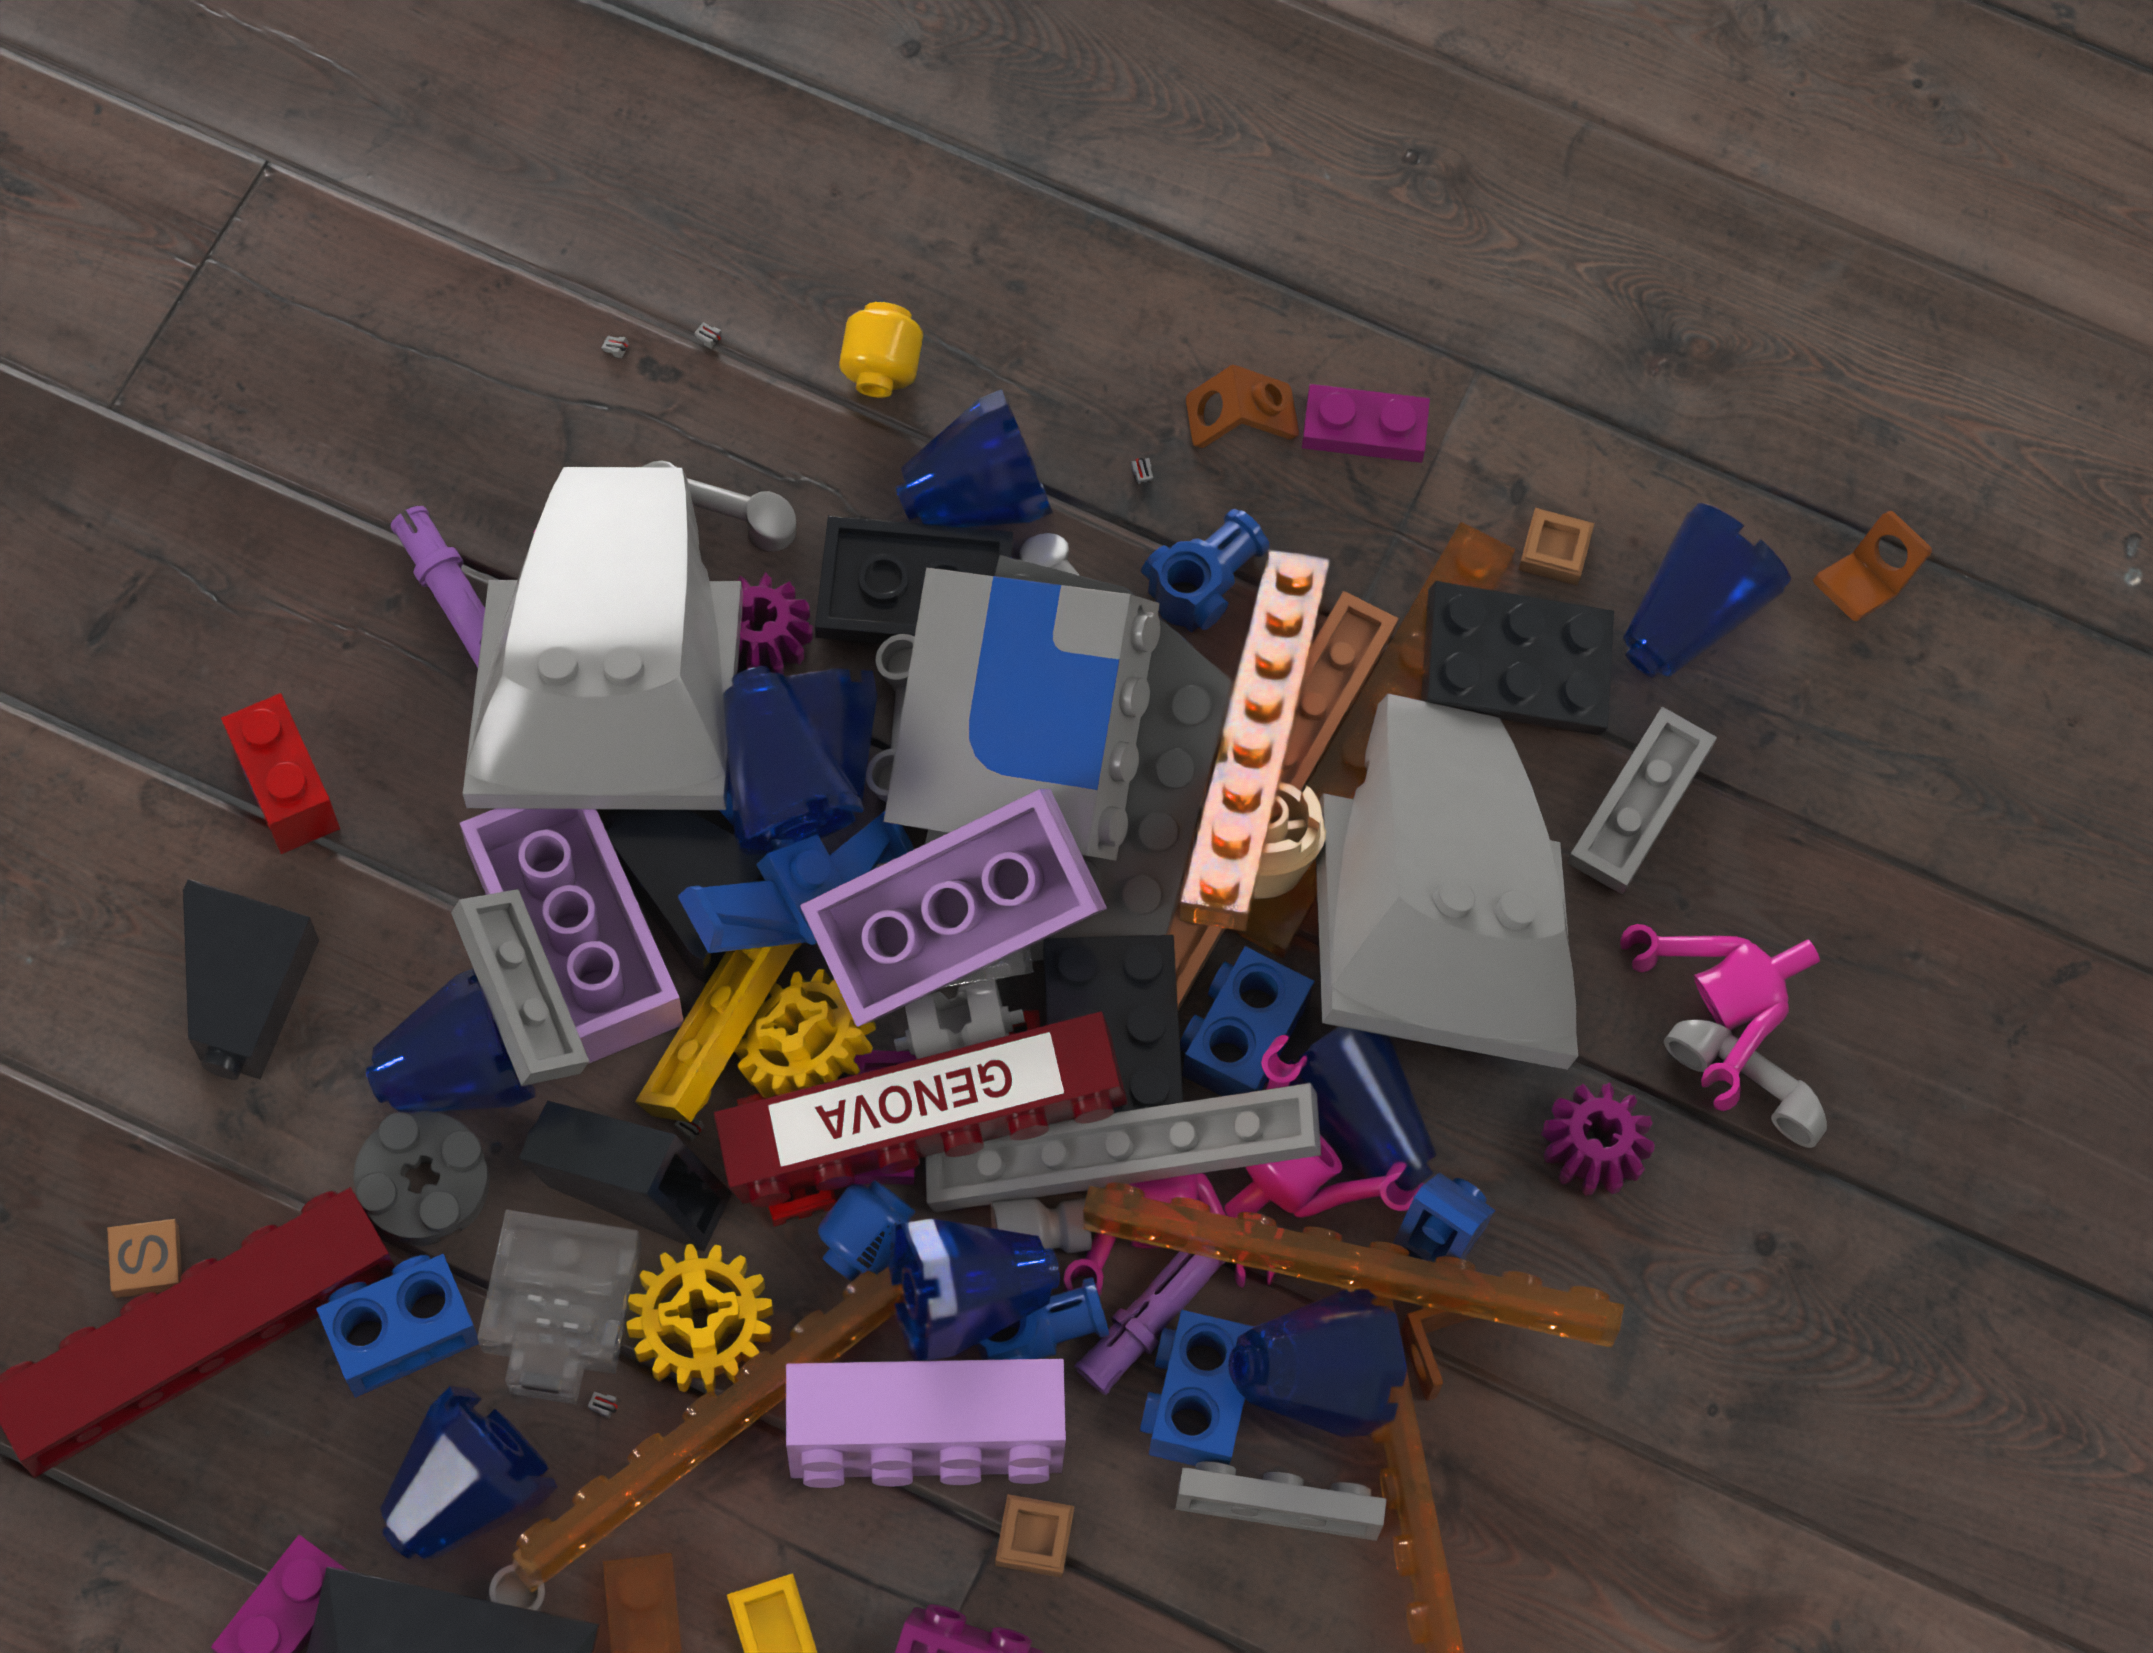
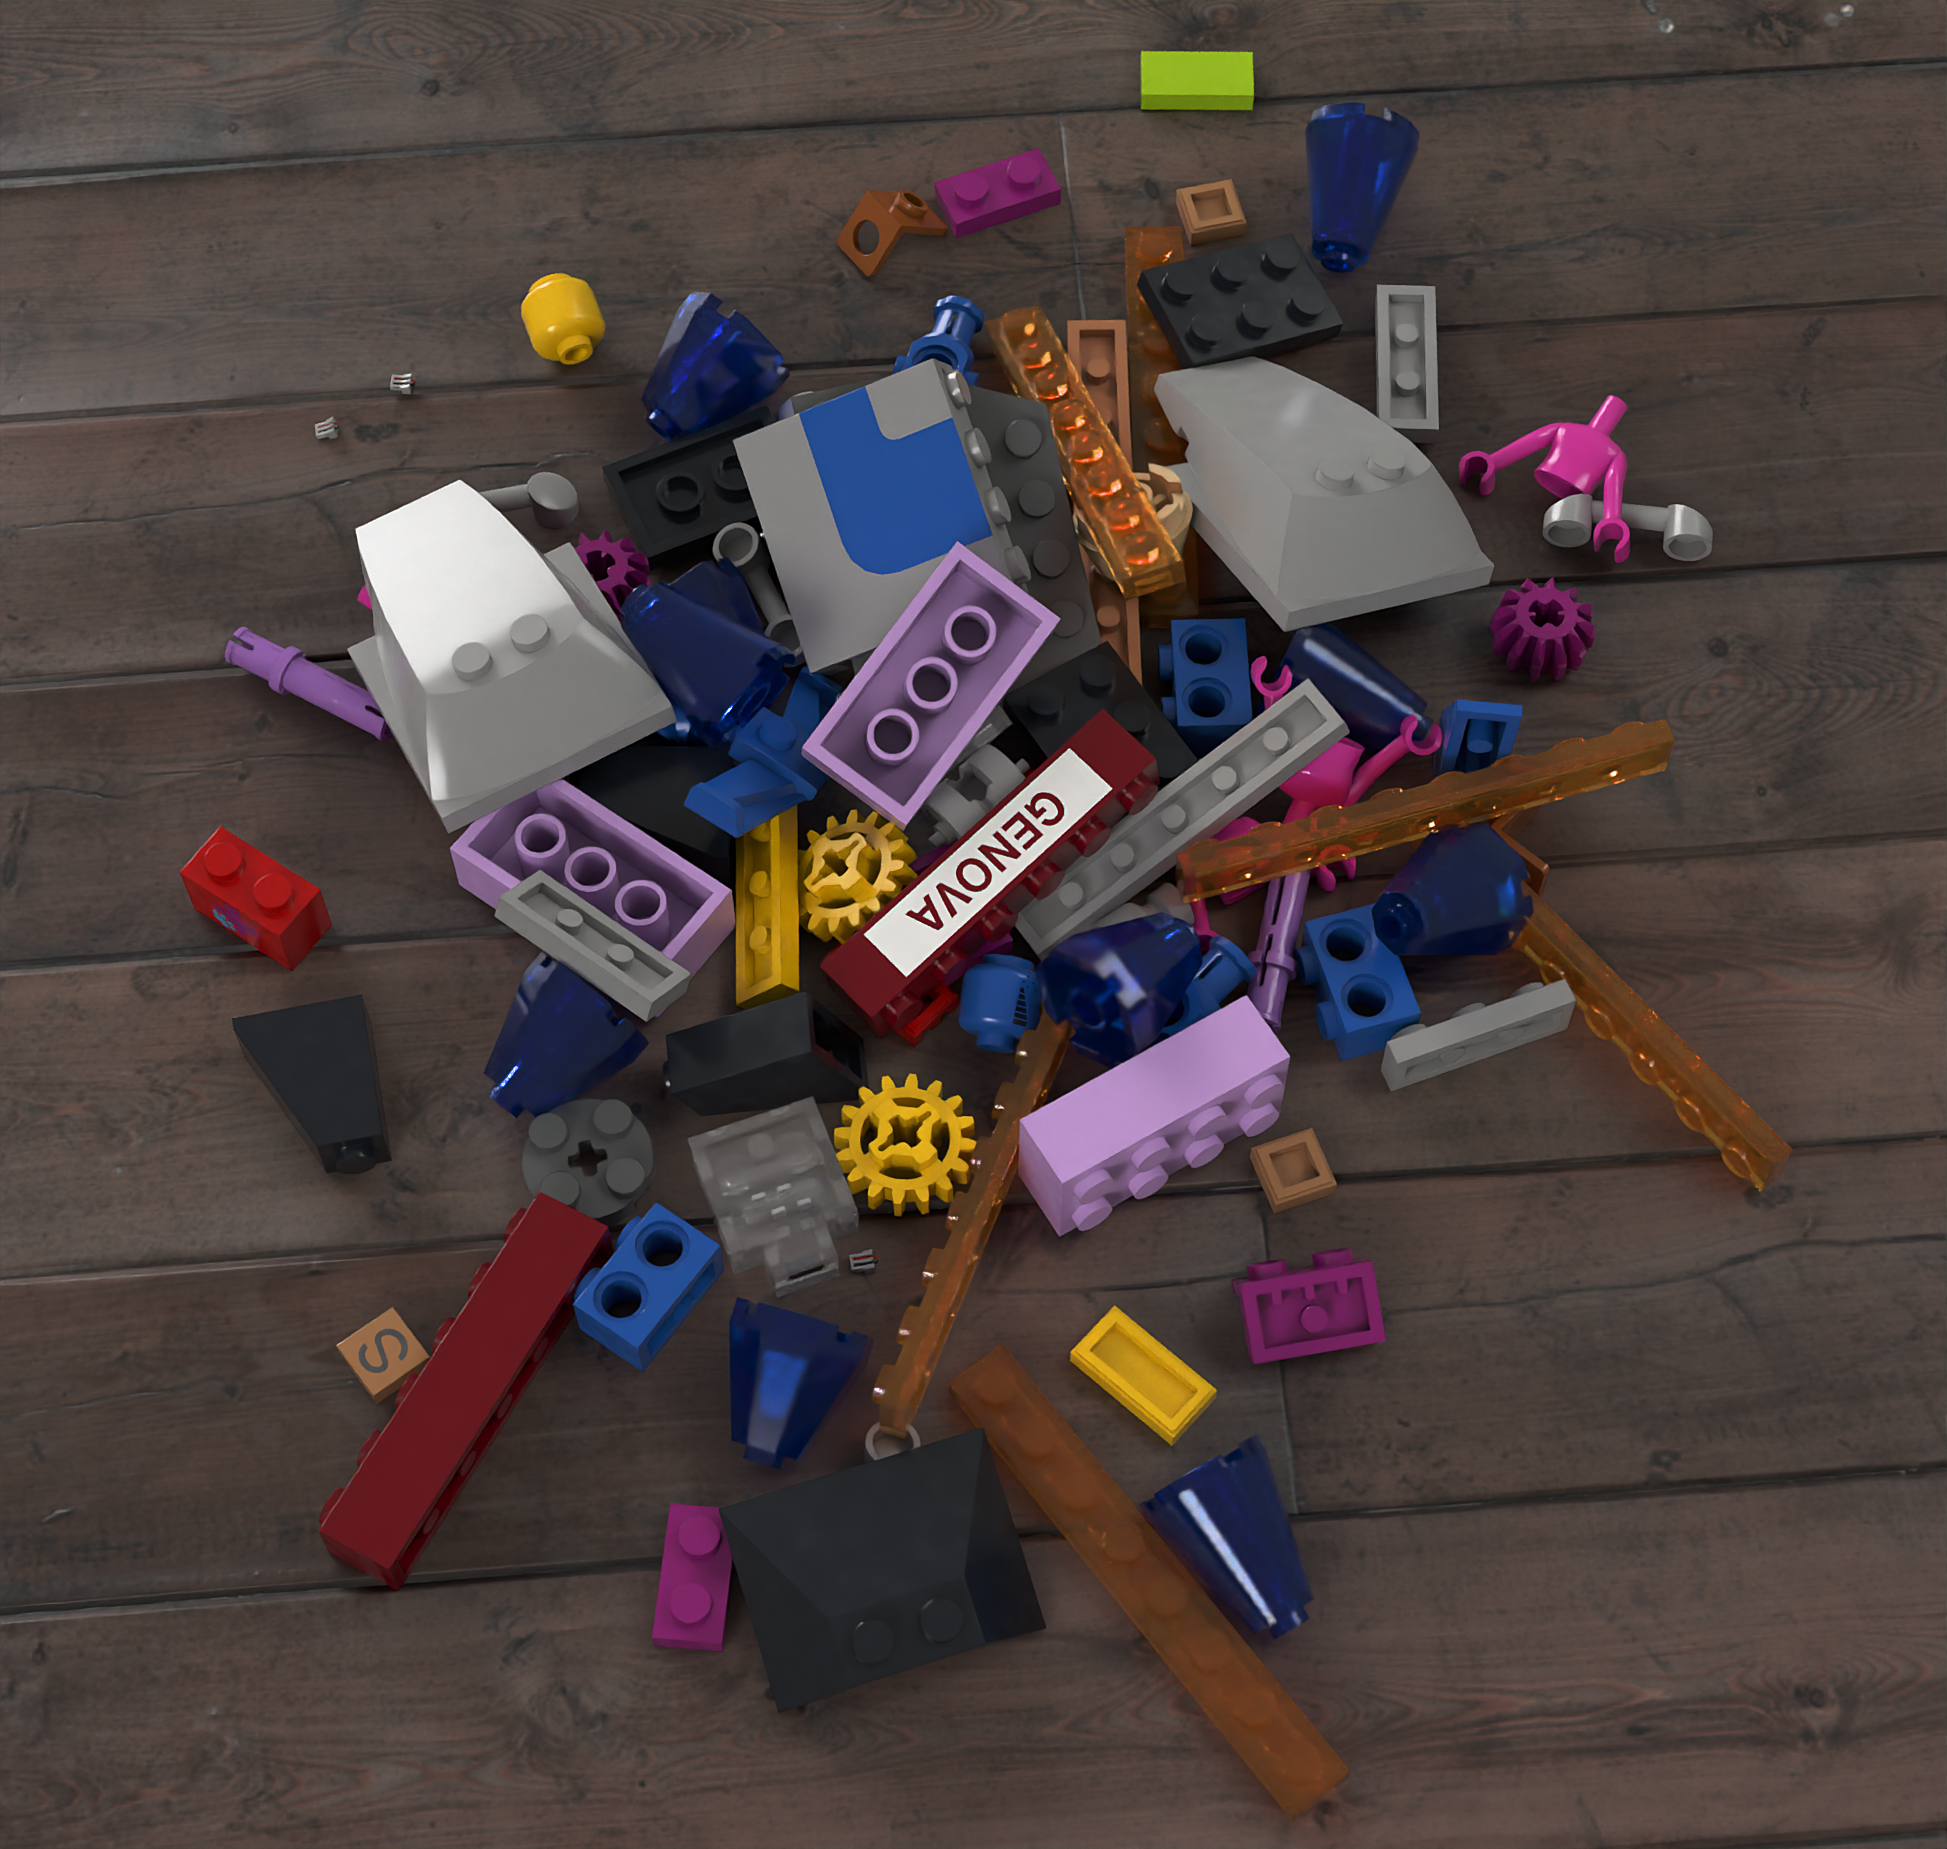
camera: 25 degrees left, 5 degrees down
light grey piece [1131,458,1153,484] -> none
dark orange bracket [1813,511,1932,621] -> none
none -> lime tile [1140,51,1254,110]

